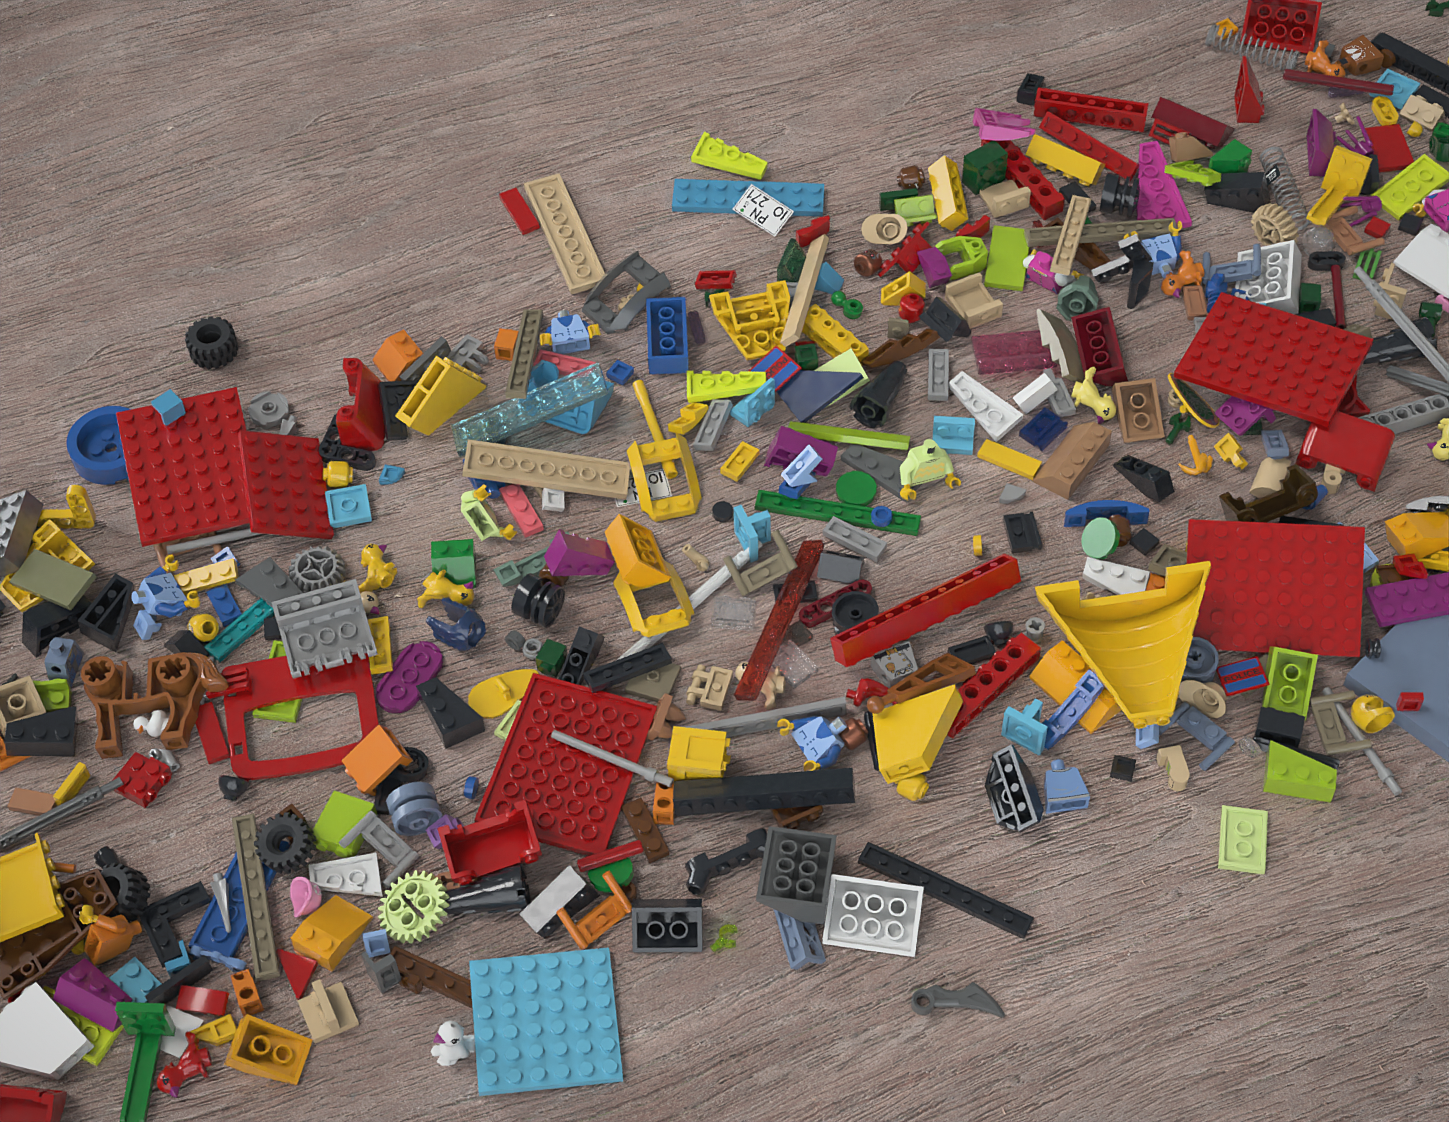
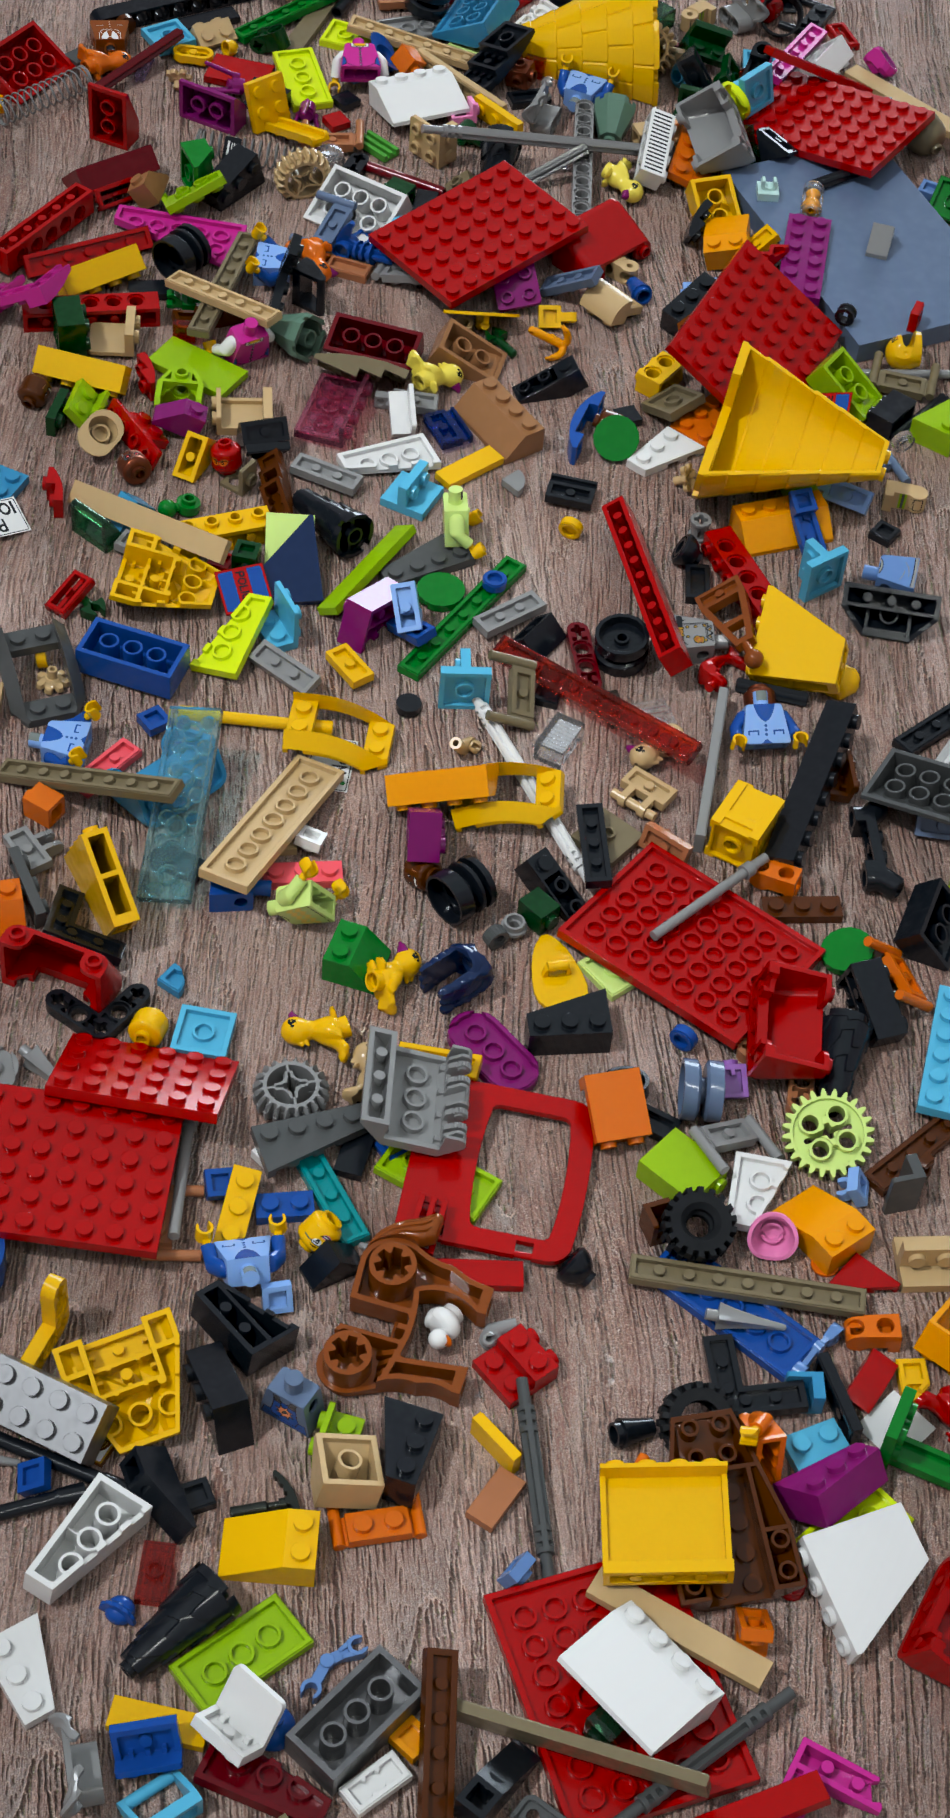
camera: 75 degrees left, 5 degrees down
olive tile [9,549,97,610] -> none
sand green slope [493,531,570,587] -> none
red axle [577,840,643,872] -> none
yellow slope [667,402,709,435] -> none
dark brown windscreen [1219,464,1318,523] -> none

